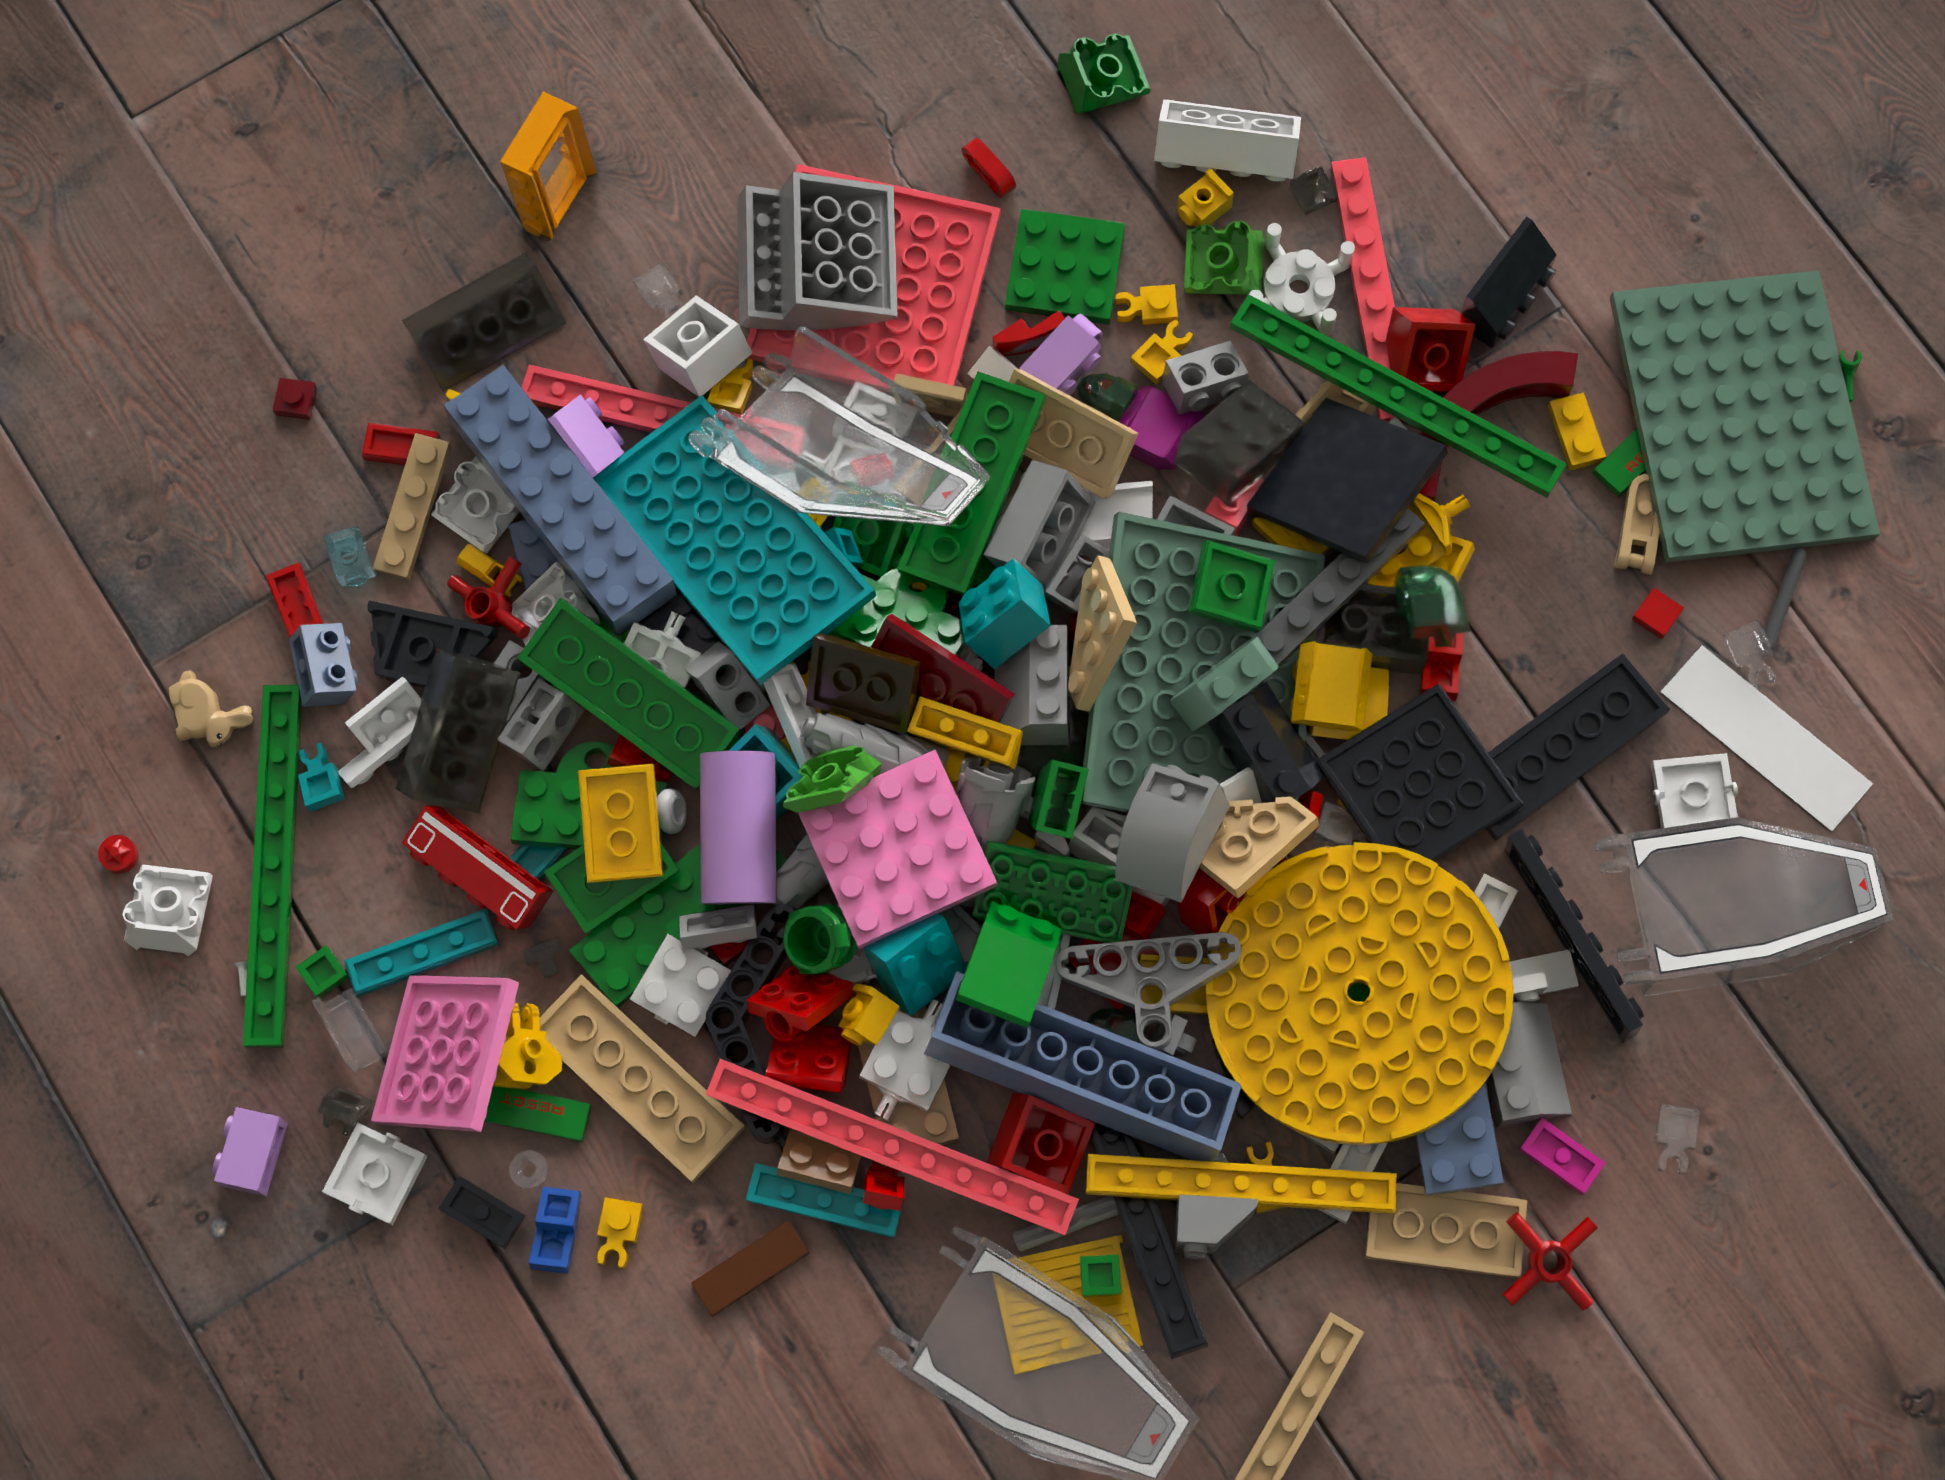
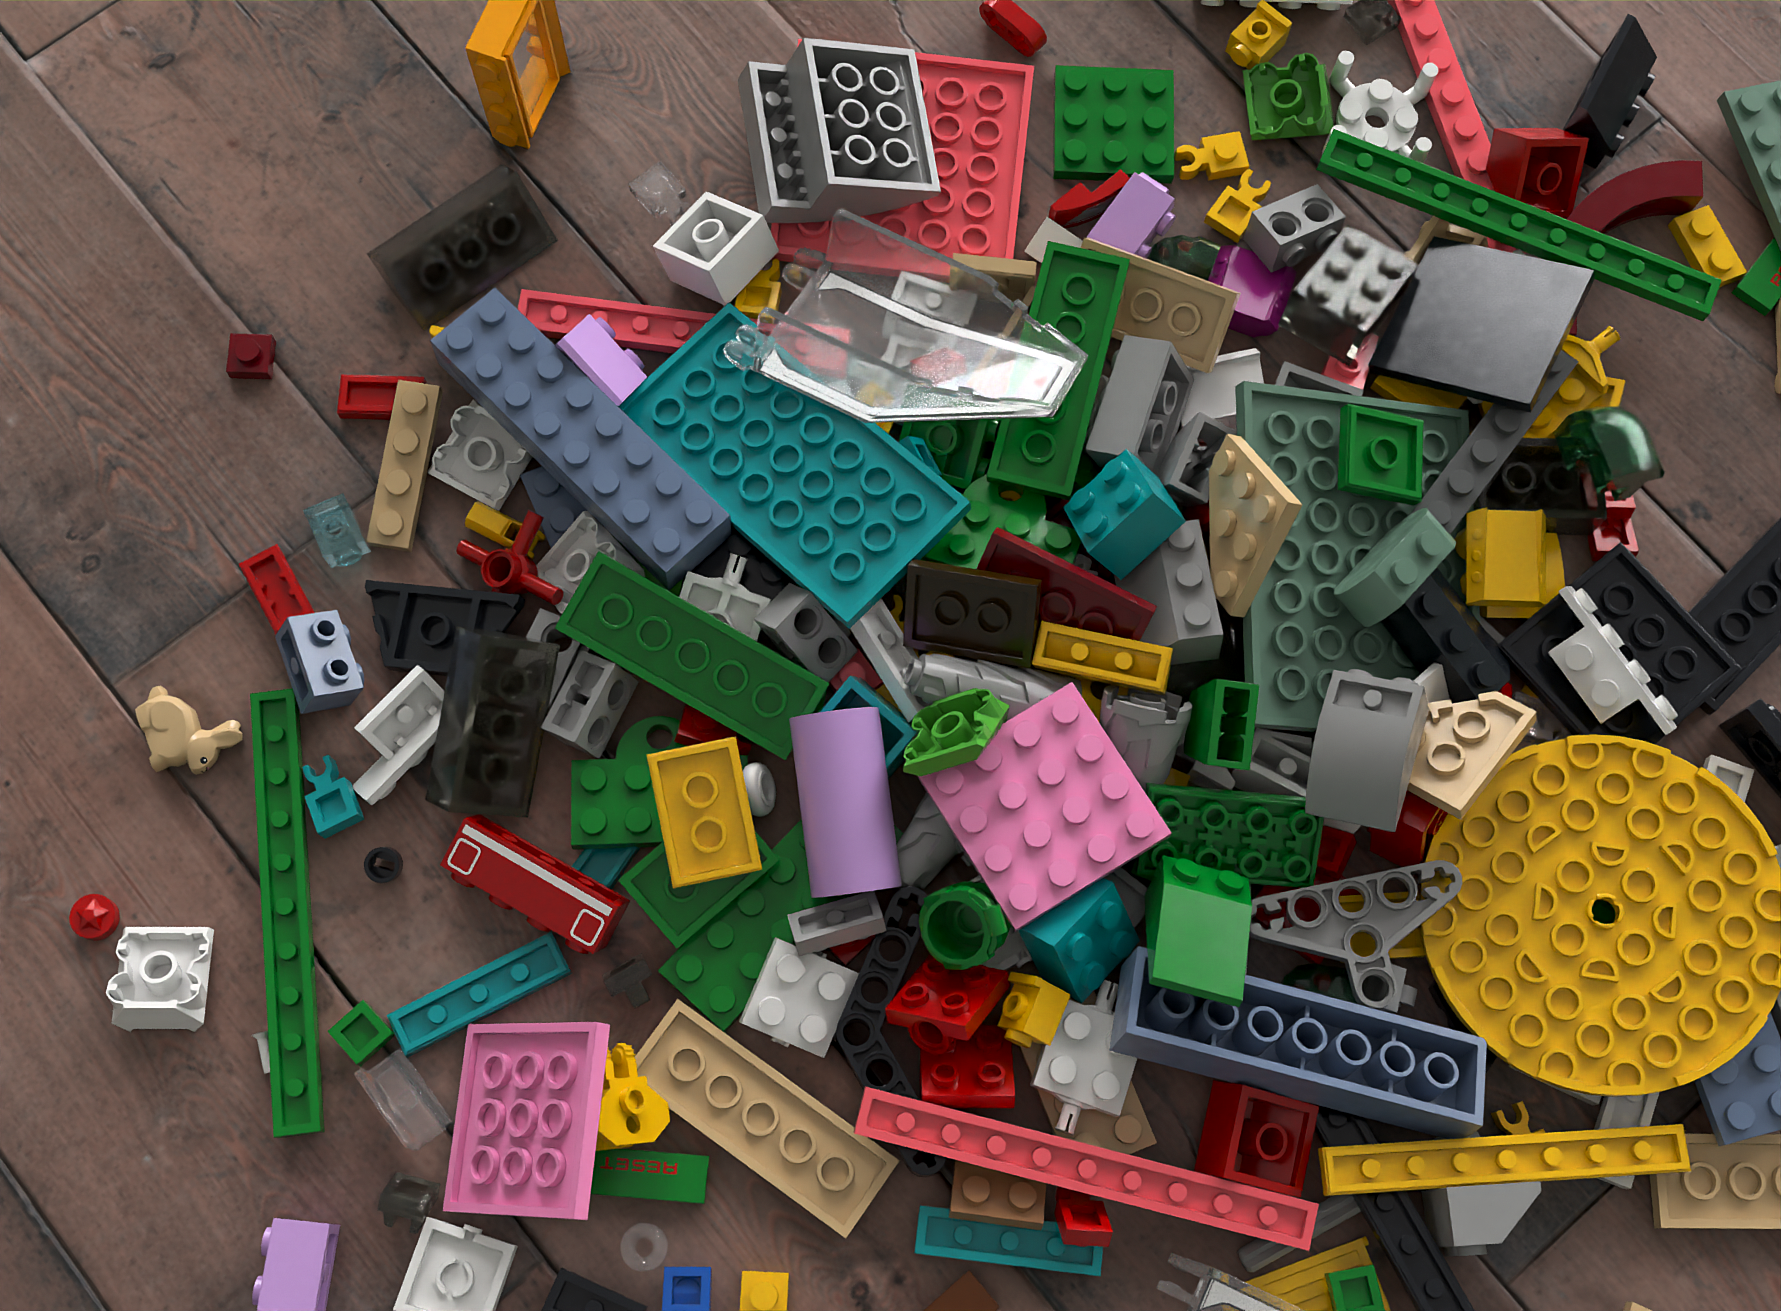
camera: 15 degrees left, 0 degrees up
none -> black hinge [364,847,403,883]
none -> white bracket [1548,586,1678,735]

